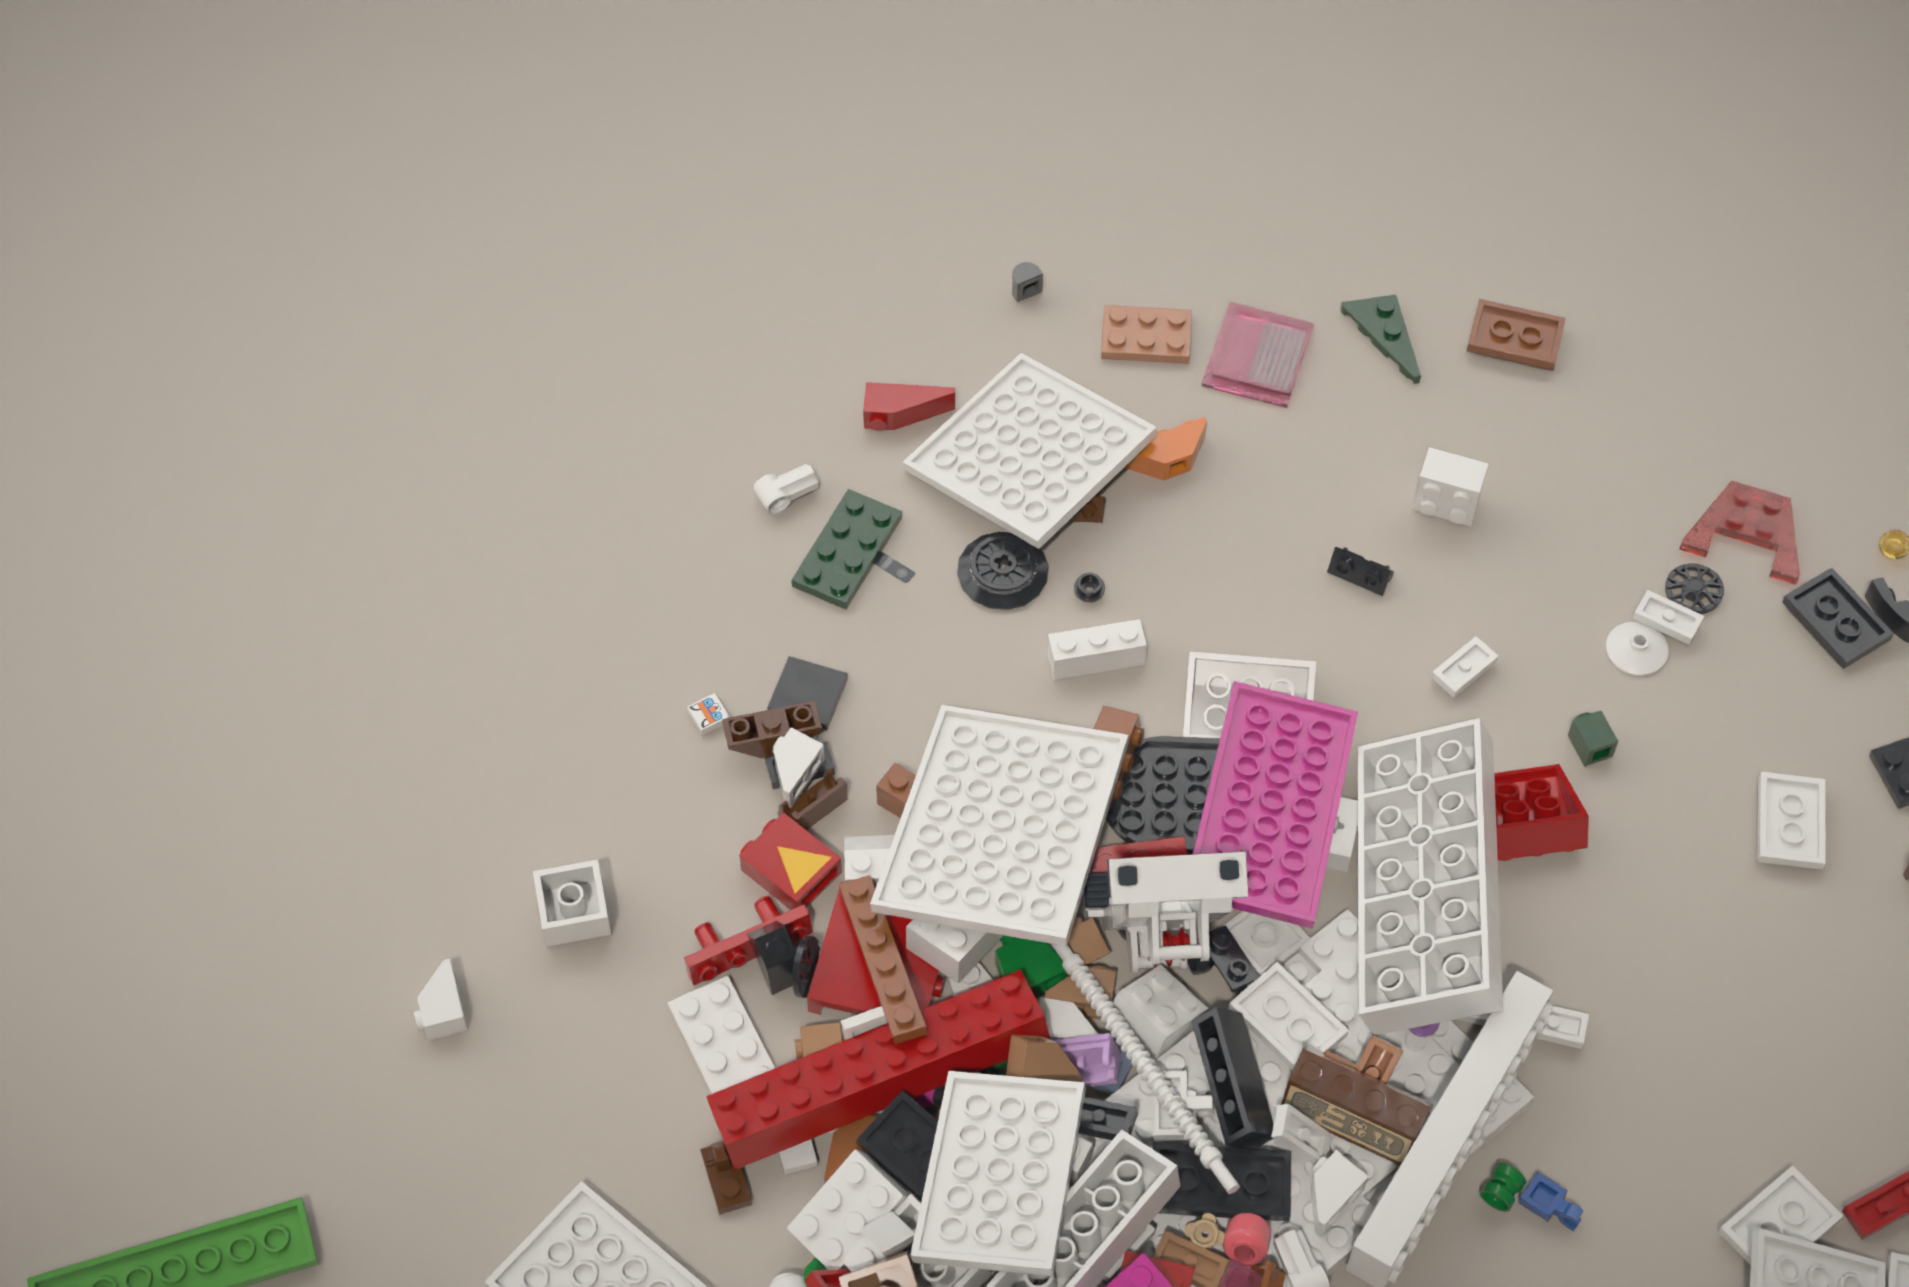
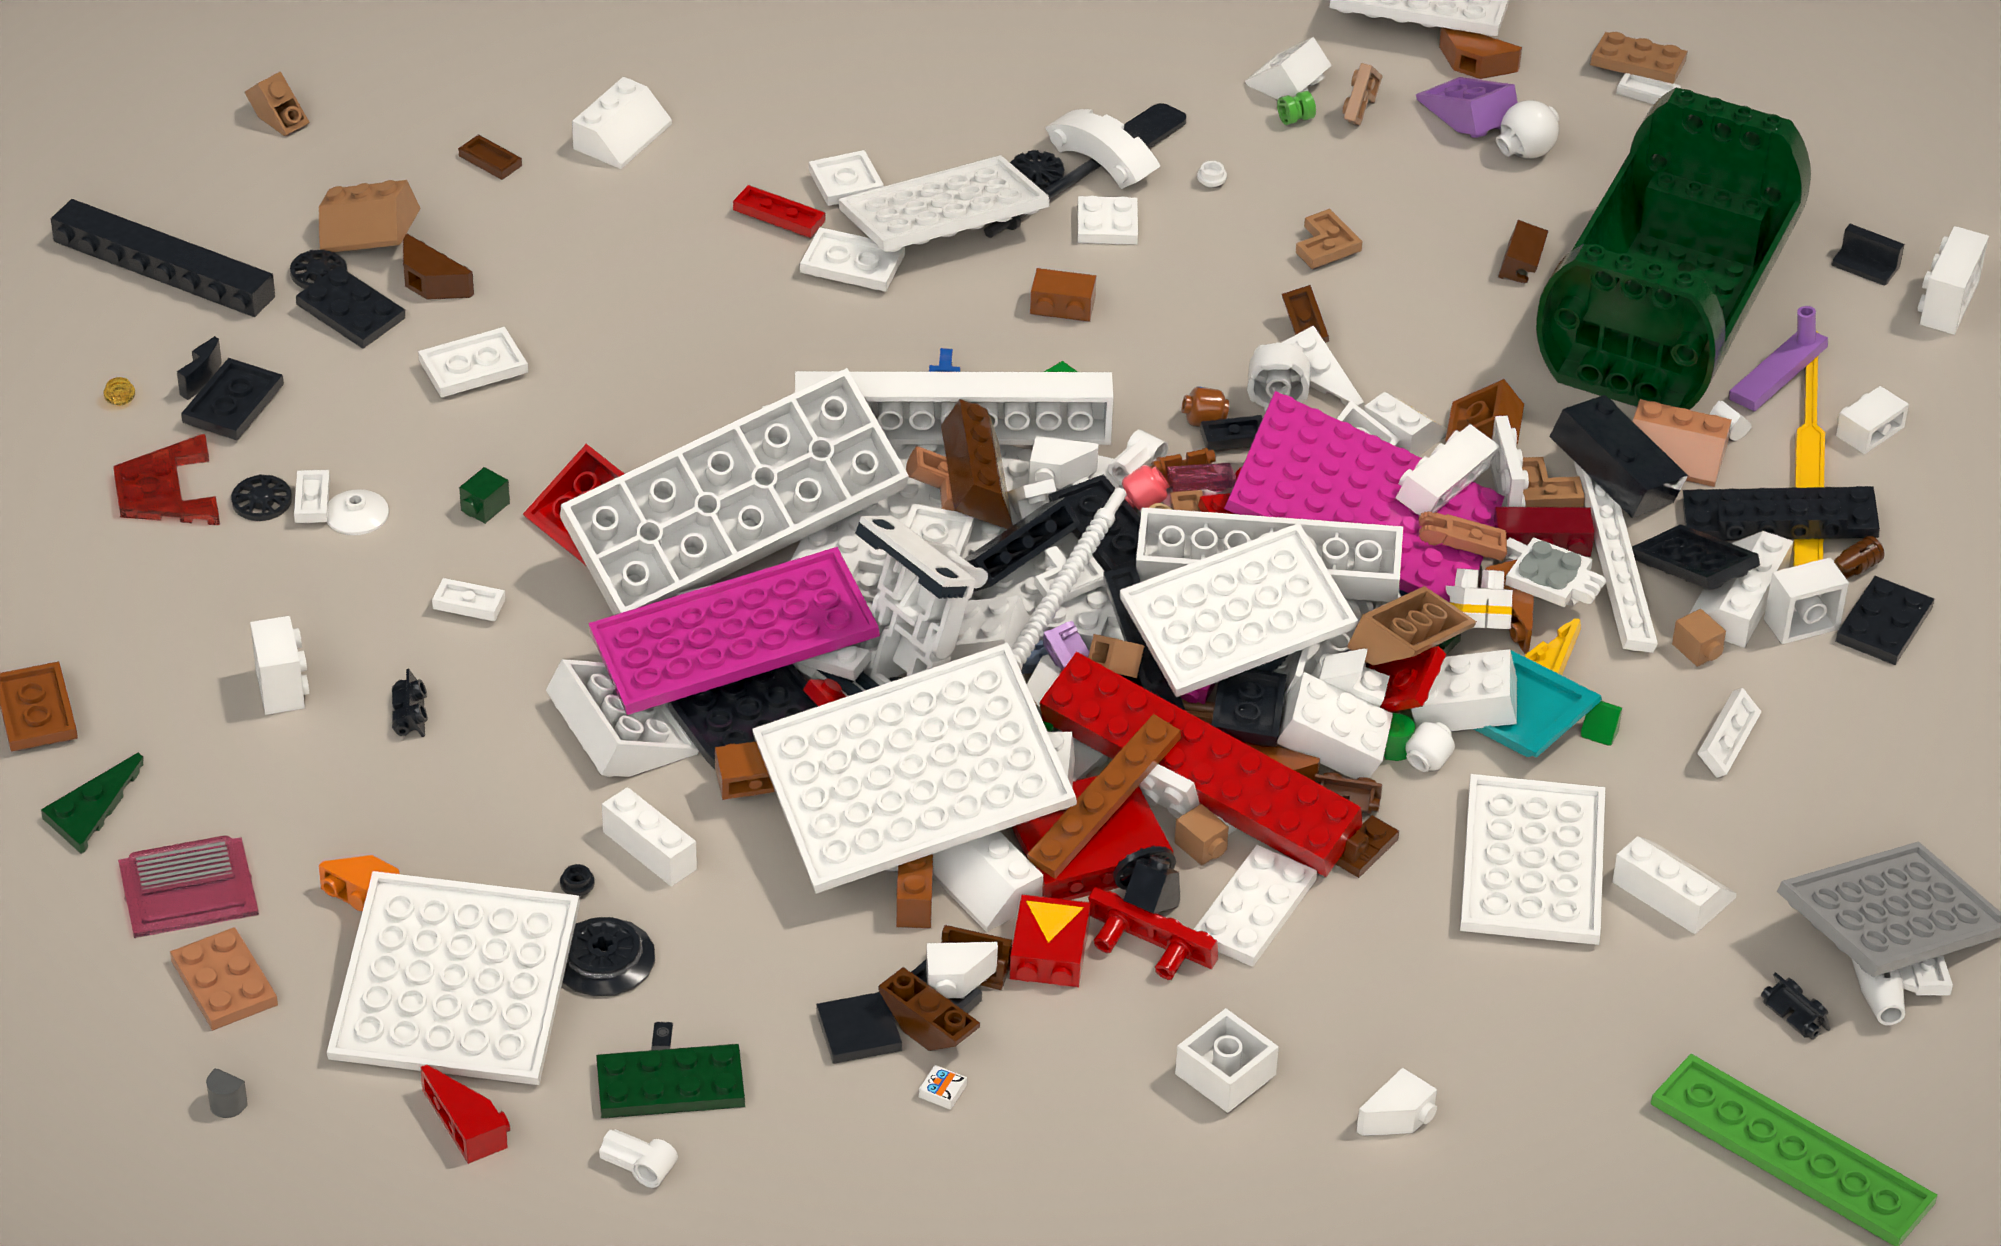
camera: 125 degrees left, 15 degrees down
none -> reddish brown hinge [1315,772,1382,814]

